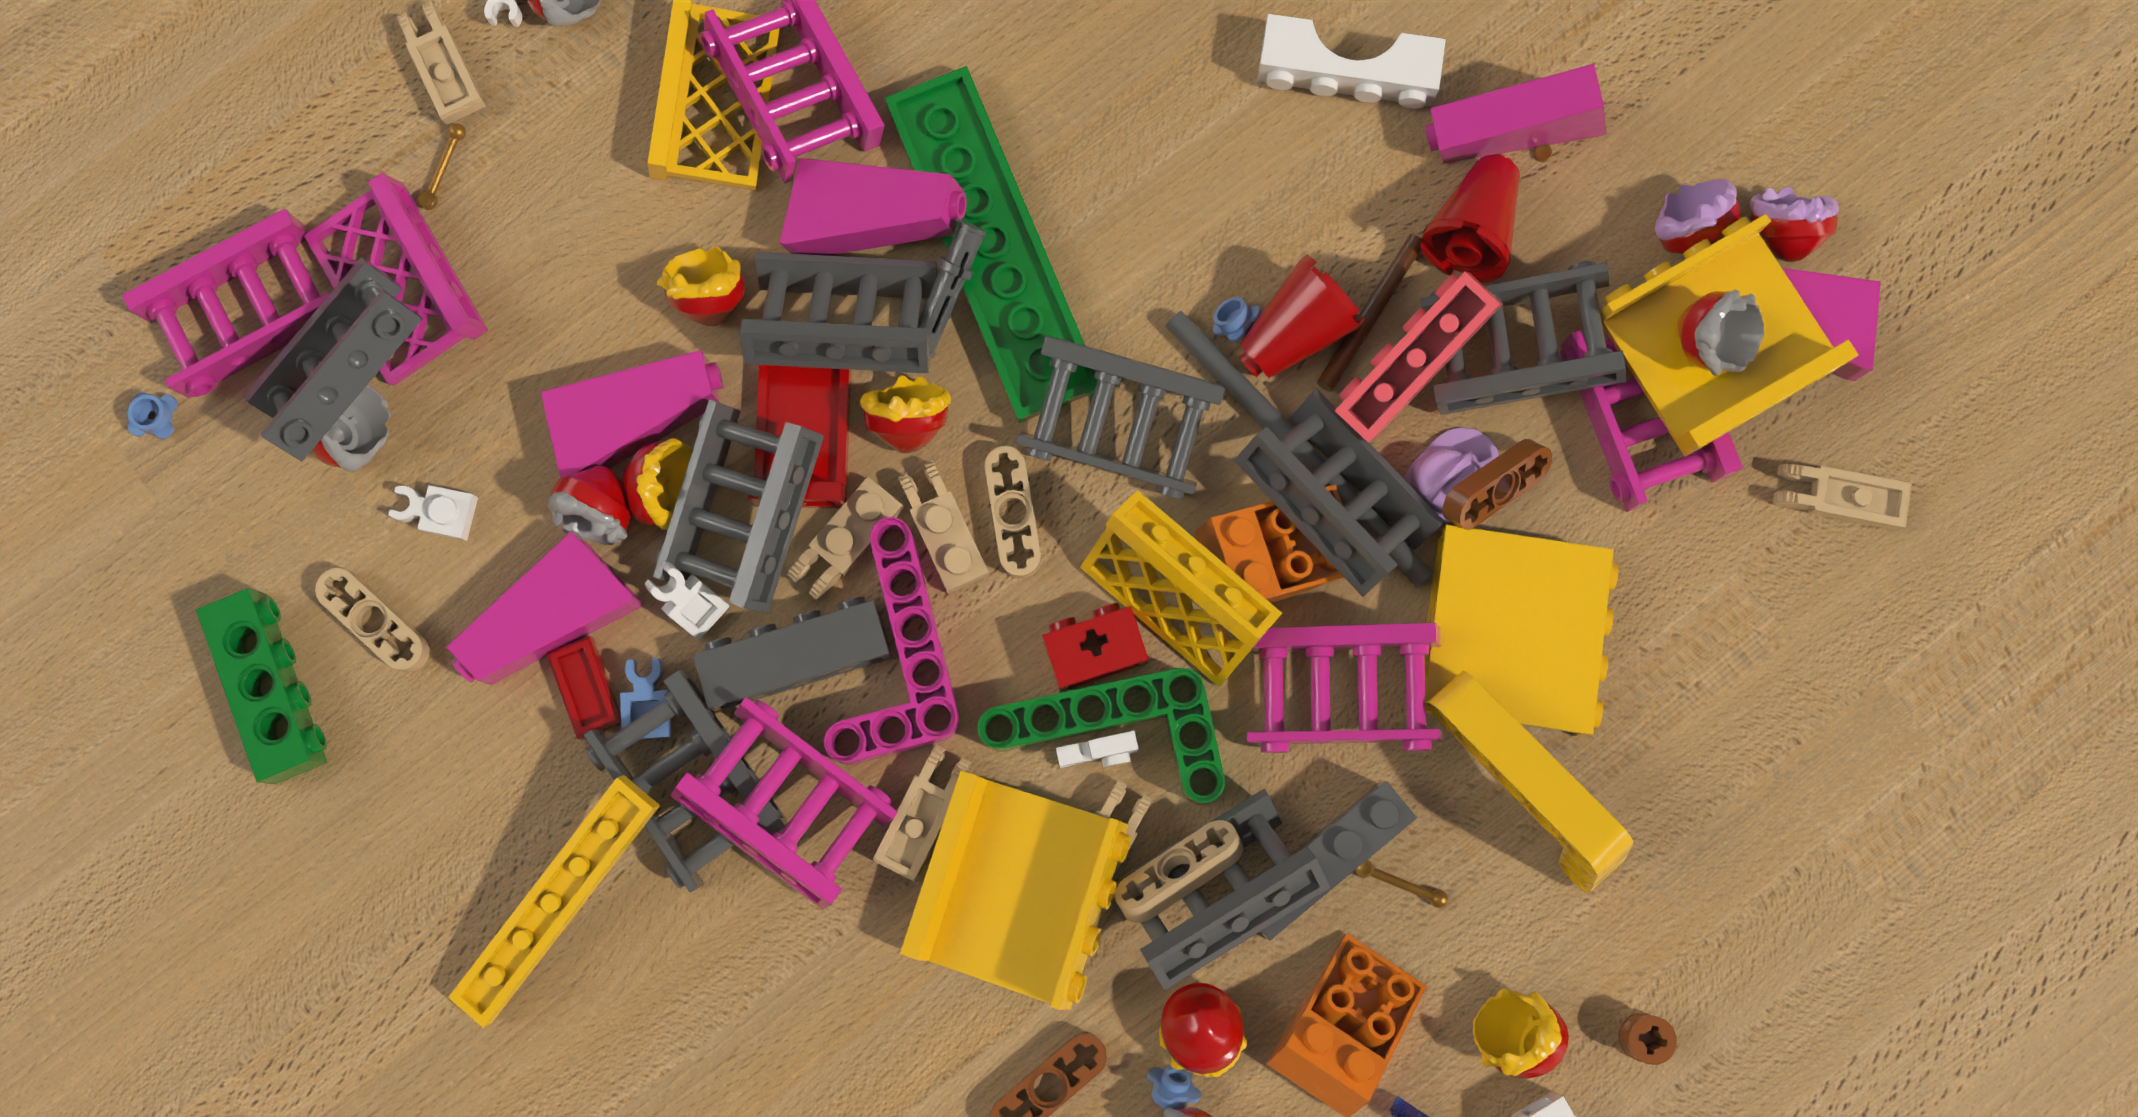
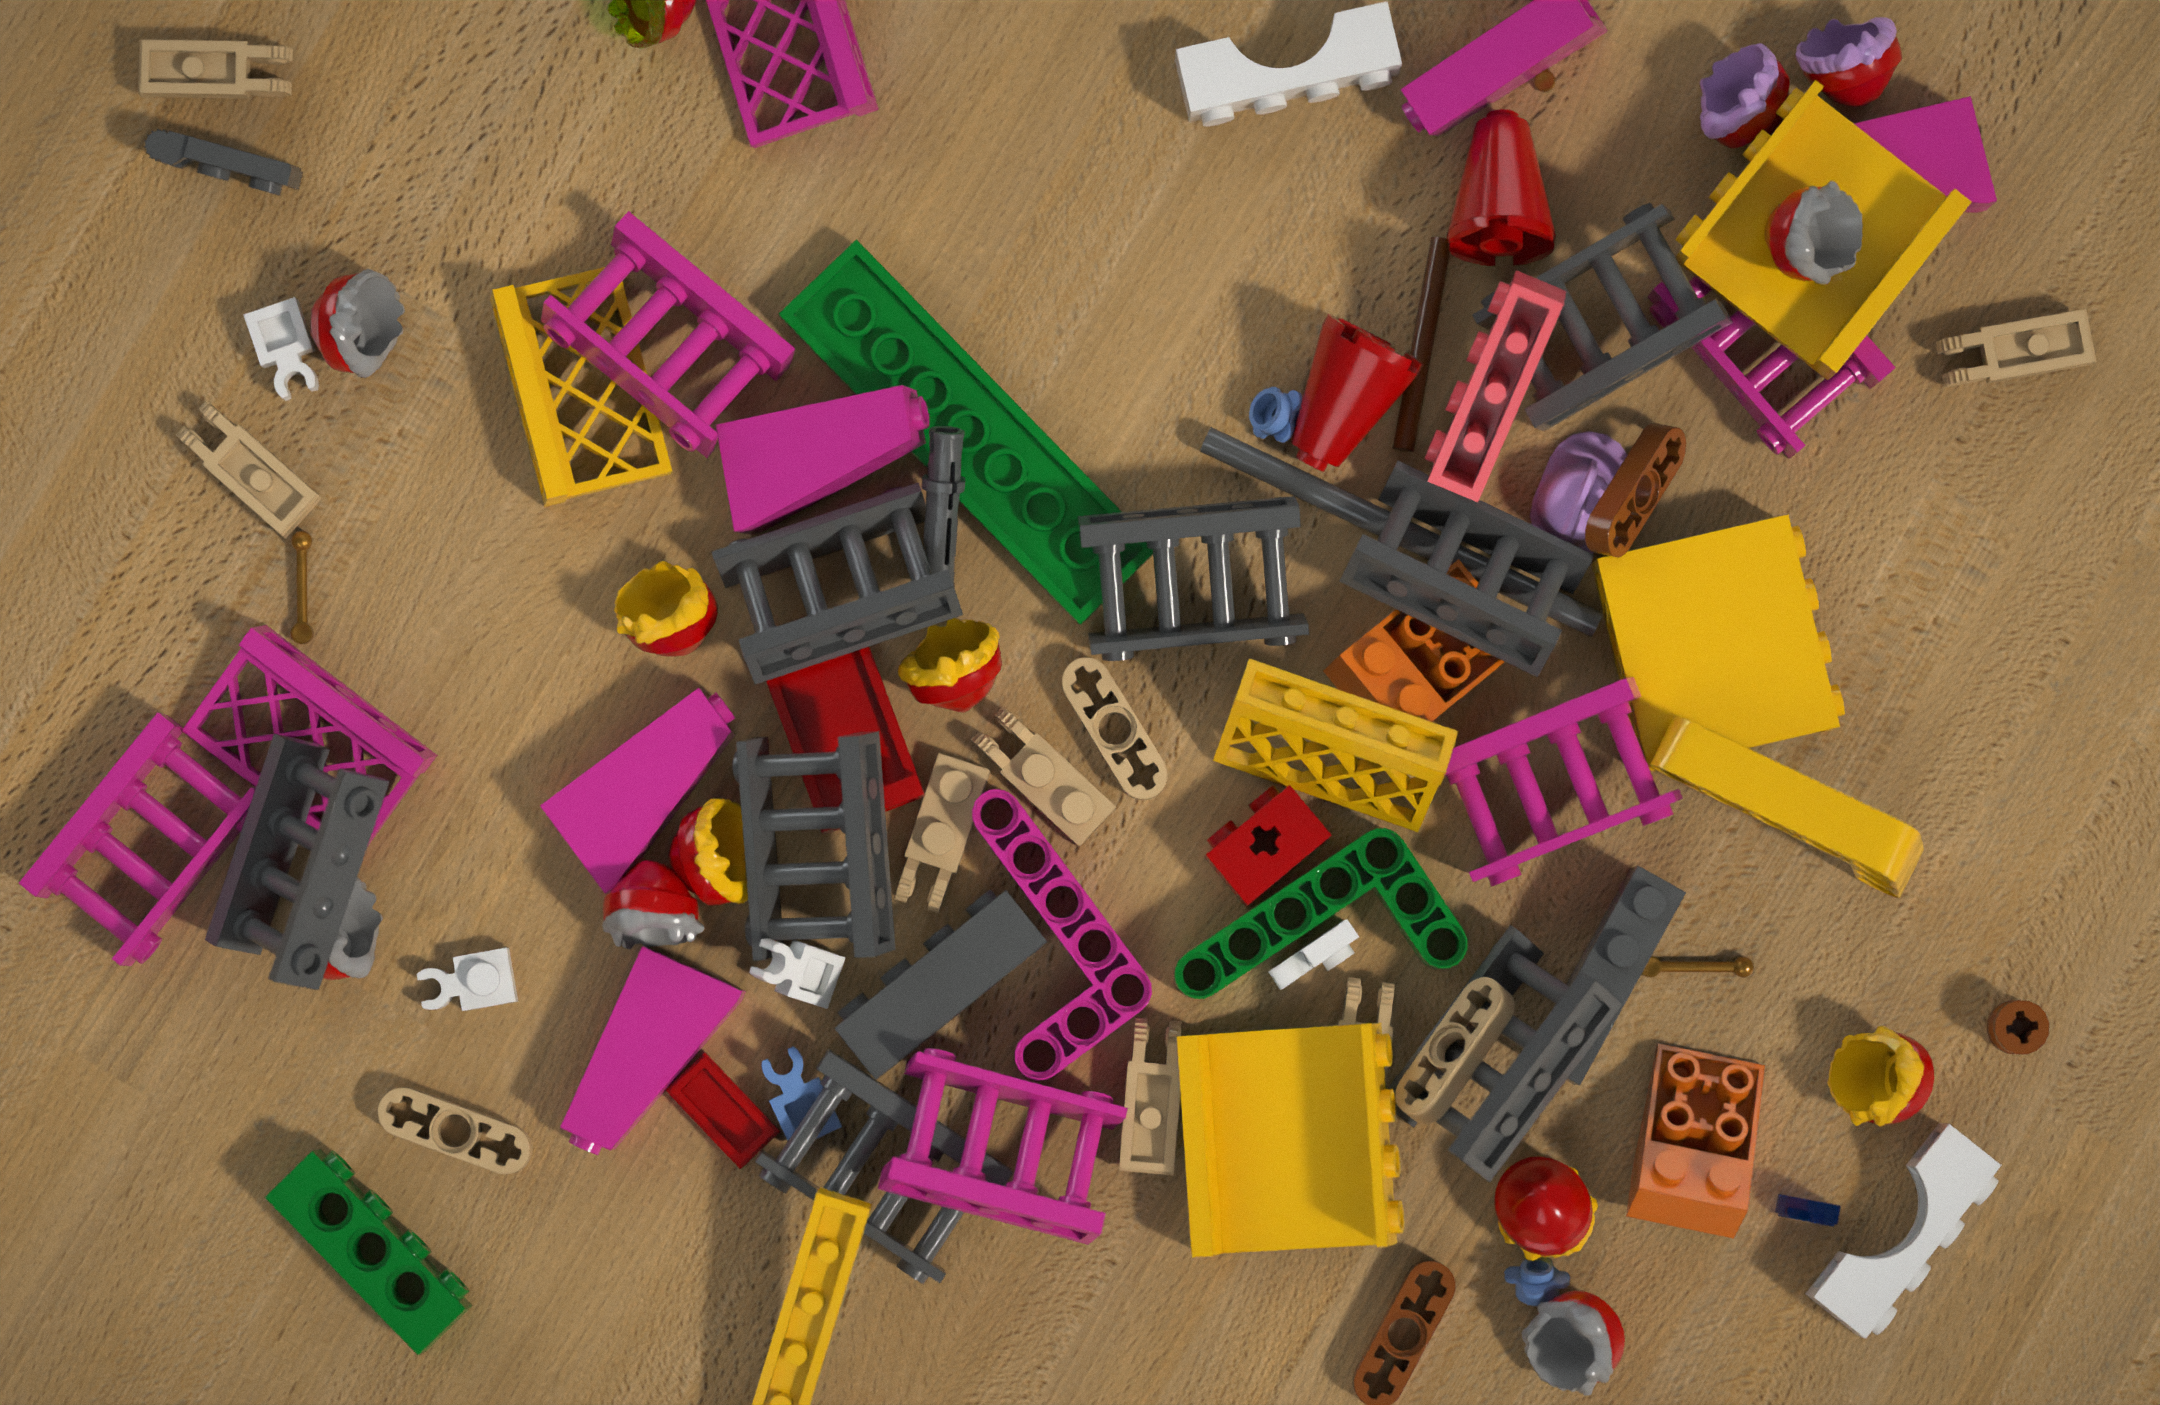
camera: 25 degrees left, 5 degrees up
medium blue plate [127,392,178,439] -> none

